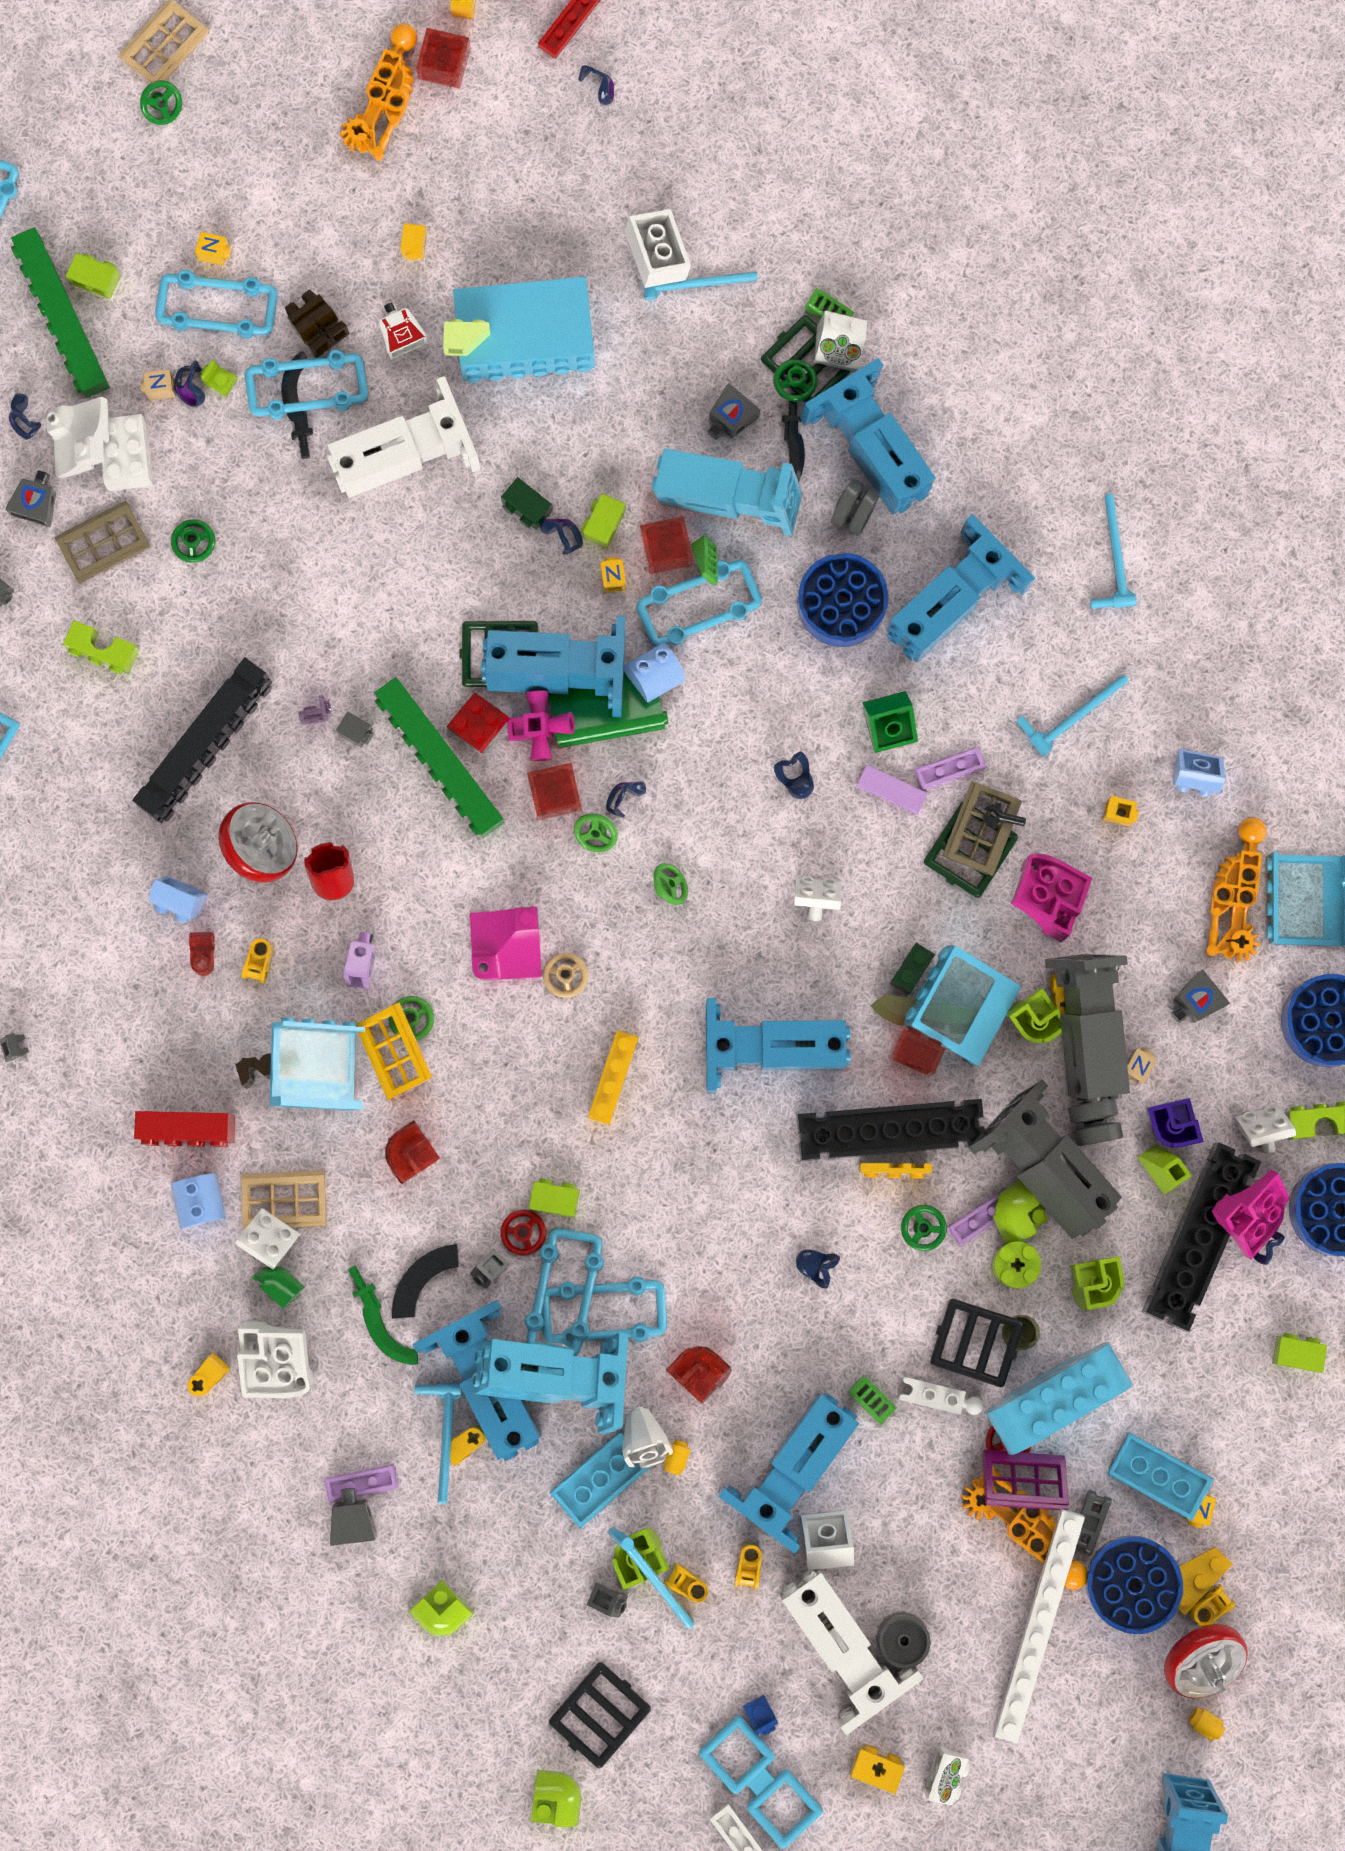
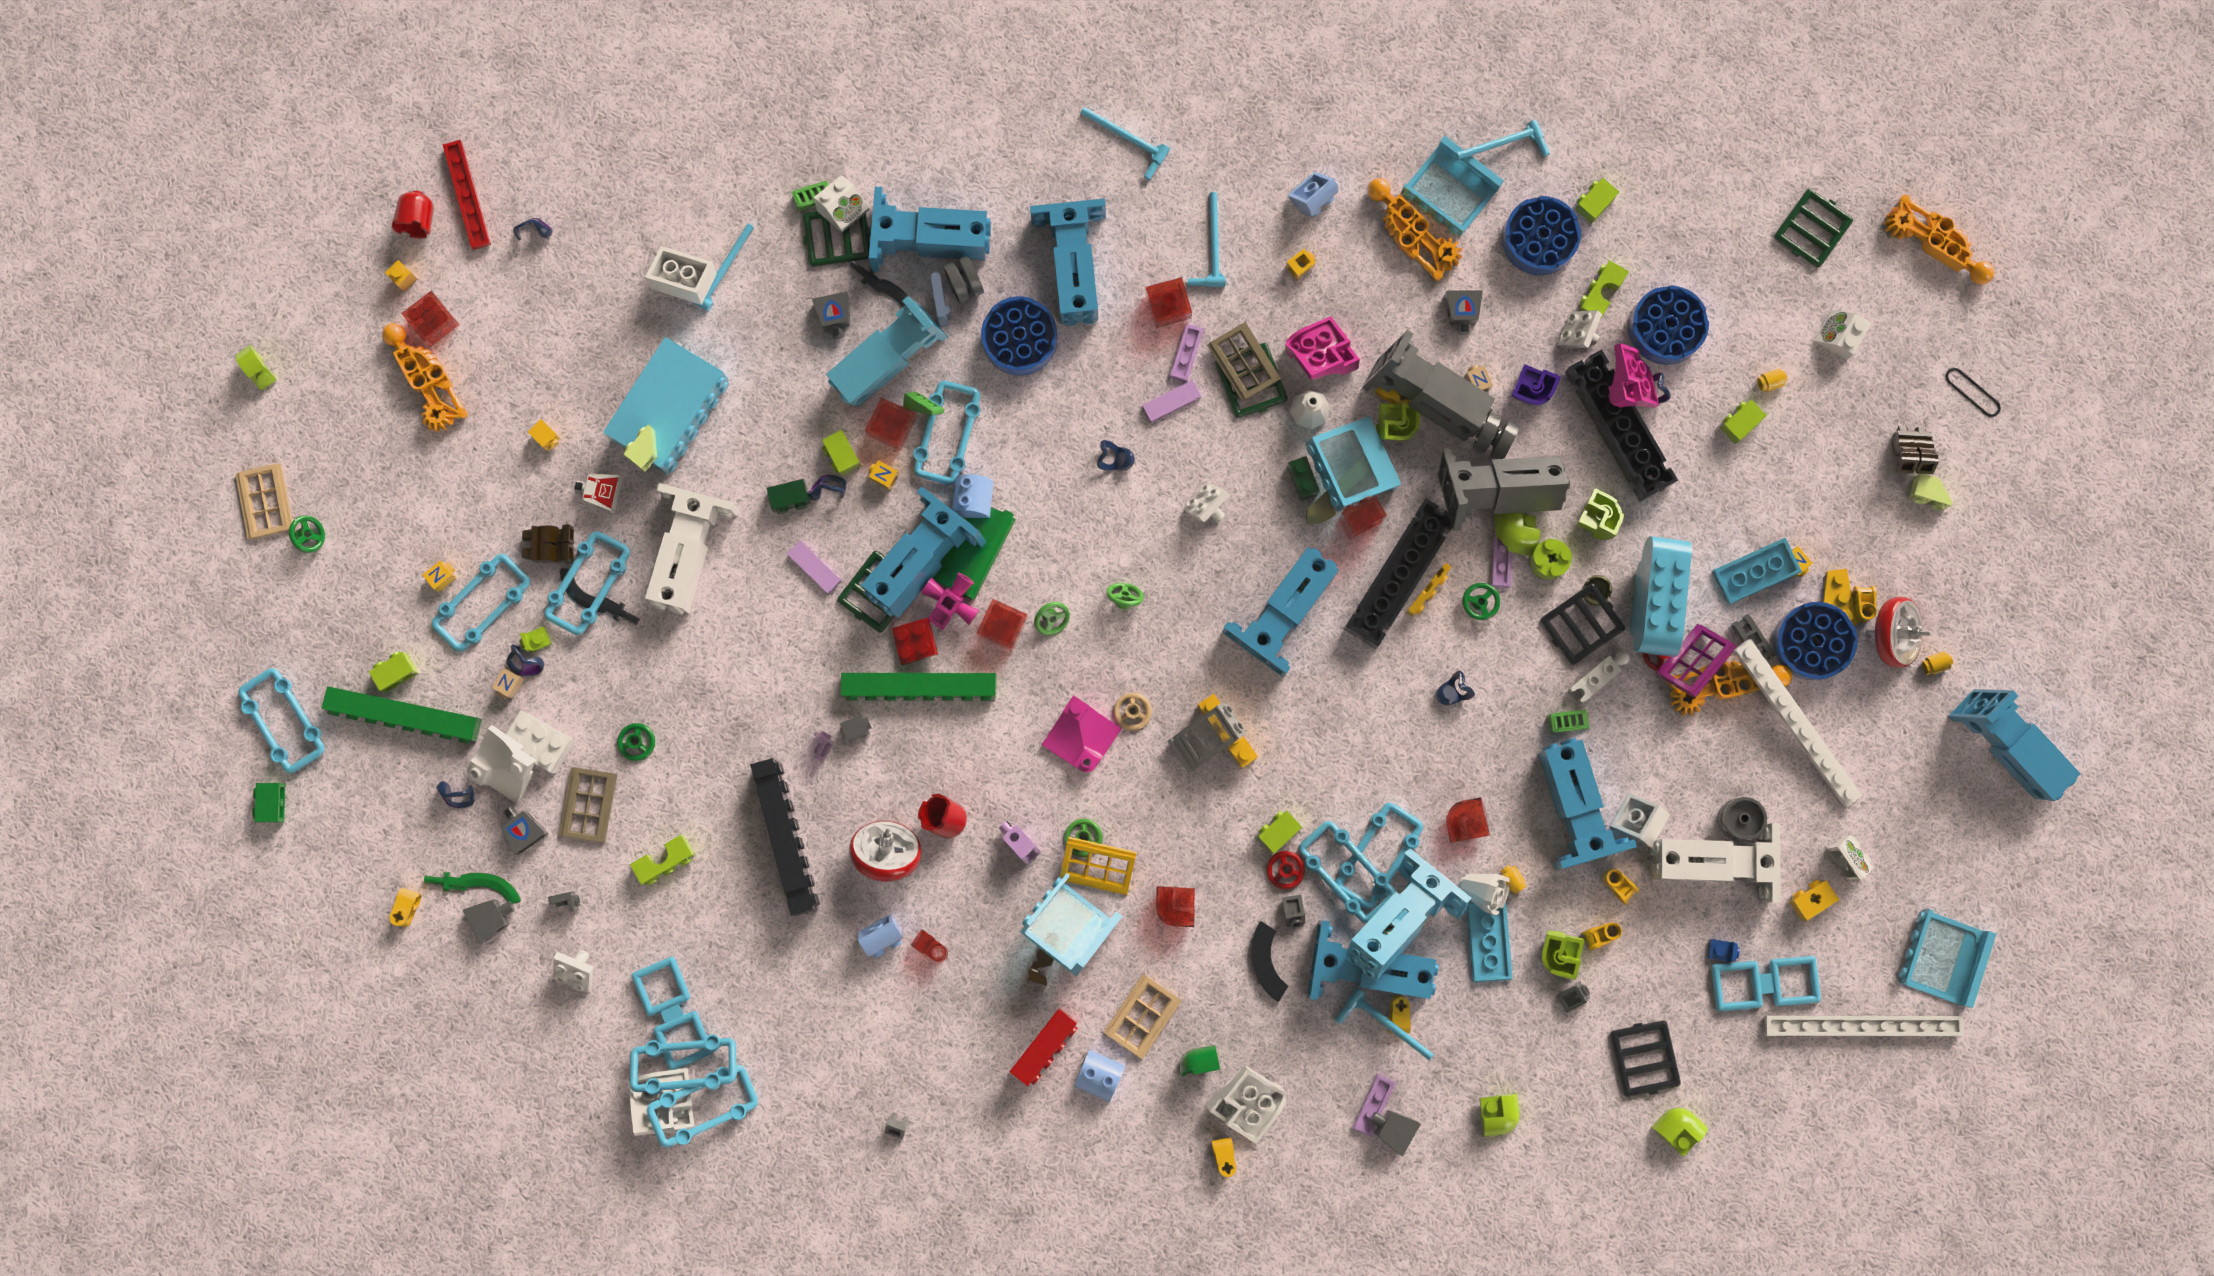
camera: 50 degrees left, 0 degrees up
white plate [235,1208,300,1270] -> none
yellow piece [241,938,274,984] -> none
green sword [348,1265,418,1365] -> none
dark blue piece [606,781,647,817] -> none
medium azure bar [608,1527,694,1629] -> none
green piece [773,359,817,402] -> none
green slope [862,691,918,753] -> none
black bar [982,803,1026,829] -> none
lime slope [1137,1145,1192,1195] -> none
none -> lavender tile [787,540,841,594]
none -> sand blue container [931,272,952,327]
none -> clear red brick [1145,277,1192,328]
none -> light grey door [1167,701,1247,773]
none -> white cone [1289,389,1330,430]

